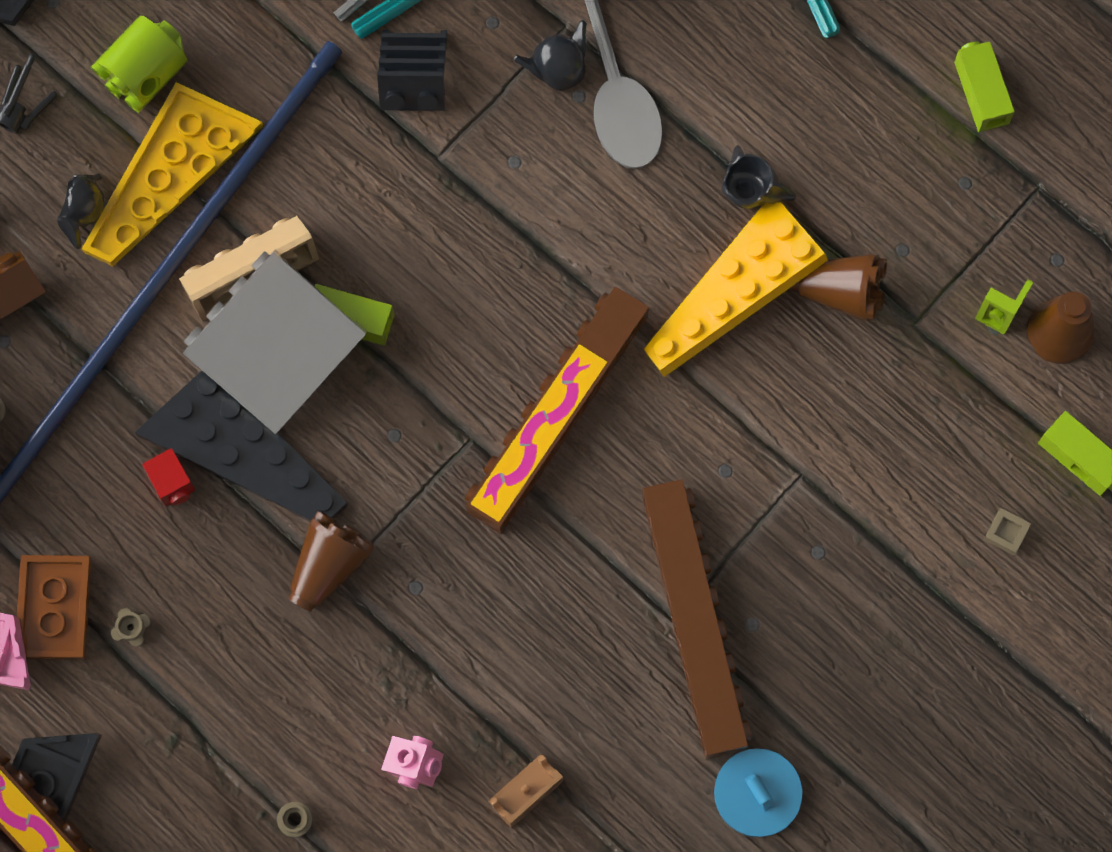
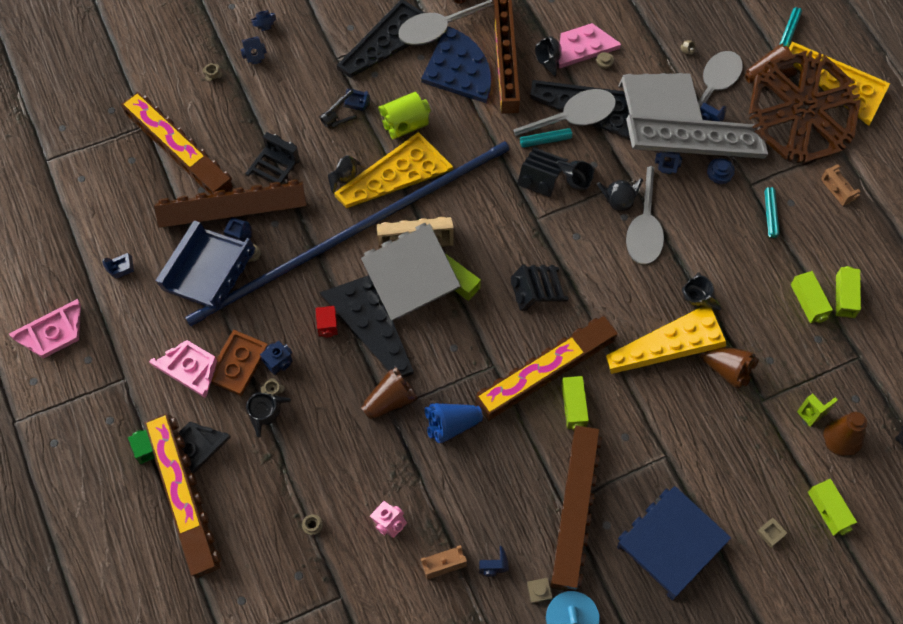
camera: 20 degrees right, 10 degrees down
none -> black piece [246,392,291,438]
none -> dark blue brick [260,341,293,375]
none -> dark blue plate [344,88,371,111]
none -> blue cone [424,403,483,443]
none -> dark blue plate [479,546,509,577]
none -> black plate [510,264,569,311]
none -> dark tan plate [527,578,552,604]
none -> black piece [557,160,595,191]
none -> lime brick [561,376,589,430]
none -> dark blue panel [617,486,731,601]
none -> lime brick [791,271,833,323]

